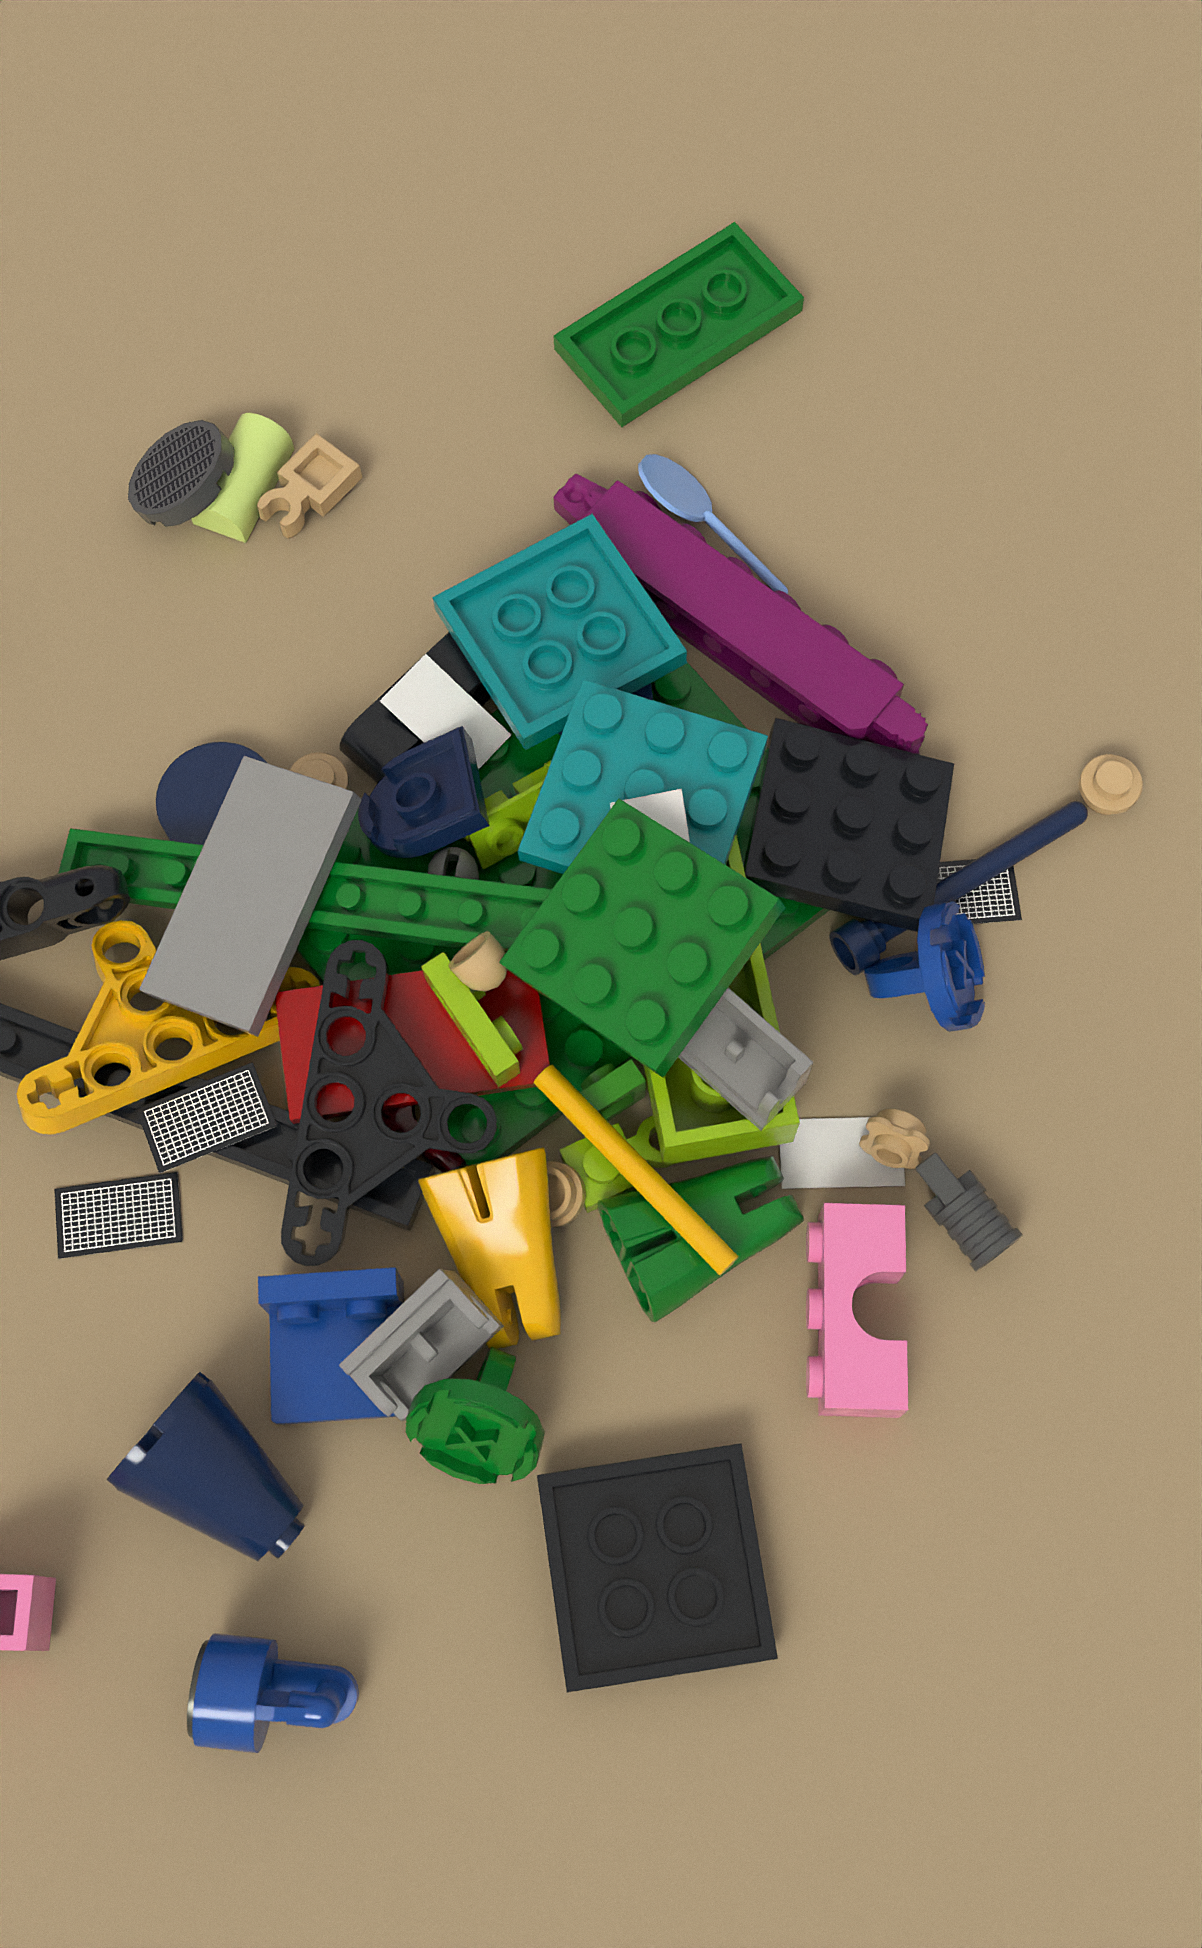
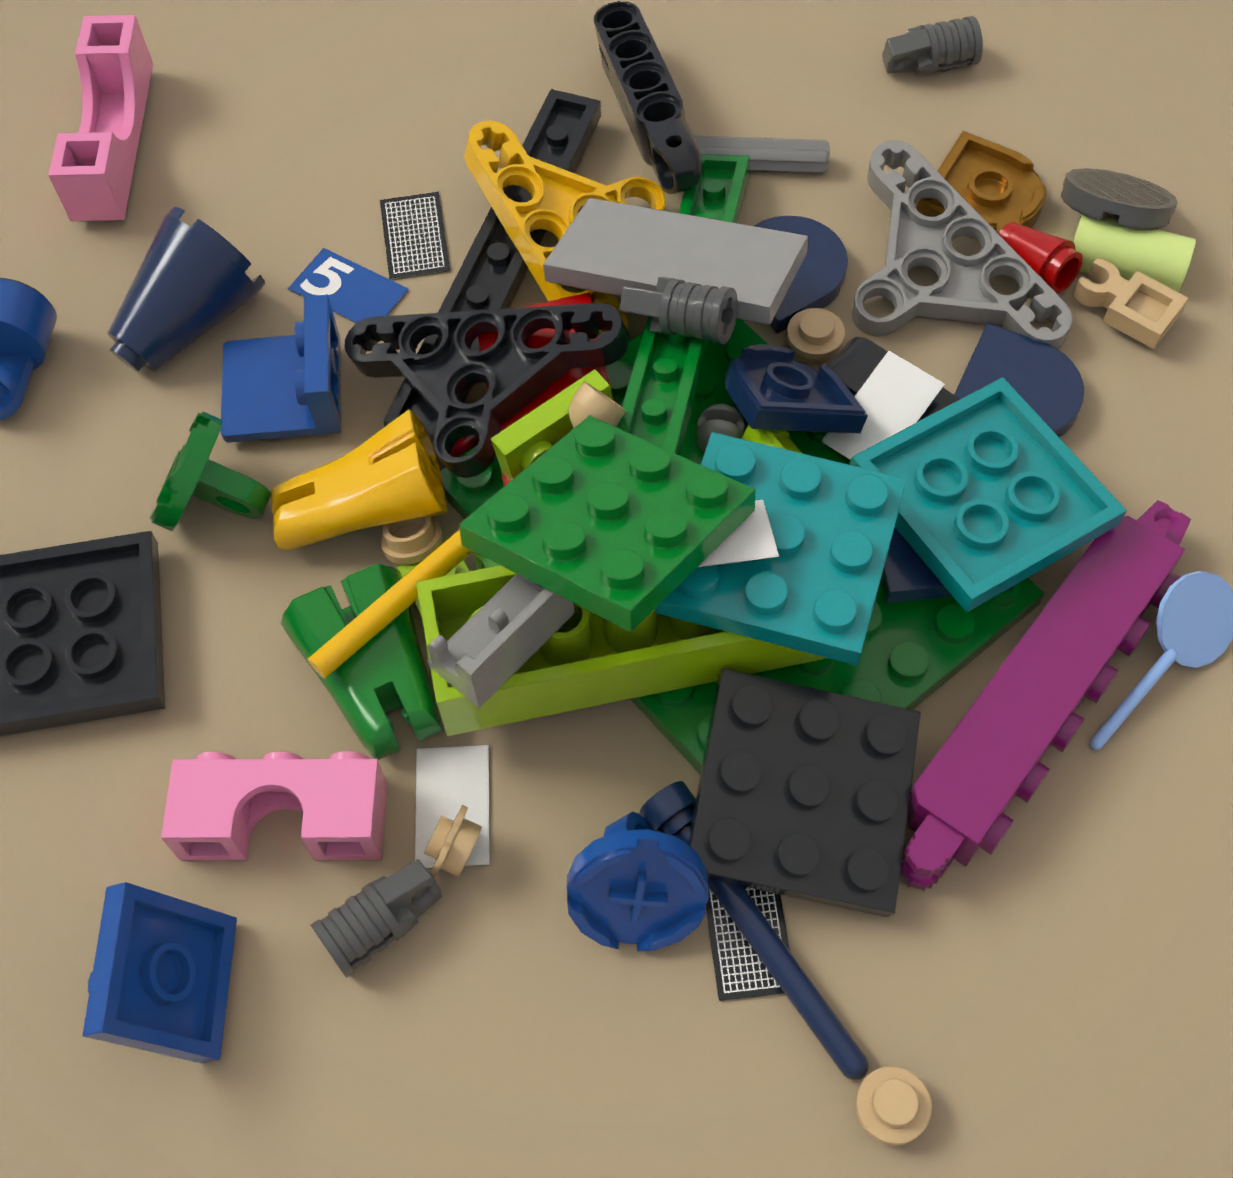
camera: 90 degrees right, 10 degrees down
black sticker [136,1062,277,1174] -> none
light grey hinge [339,1268,504,1421] -> none
none -> blue tile [82,882,237,1063]
none -> blue sticker [288,248,409,323]
none -> dark grey hinge [619,277,738,344]
none -> light grey axle [693,135,830,173]
none -> light grey beam [852,140,1073,349]
none -> pearl gold tile [916,131,1046,239]
none -> dark blue tile [954,323,1084,437]
none -> red cone [999,222,1083,294]

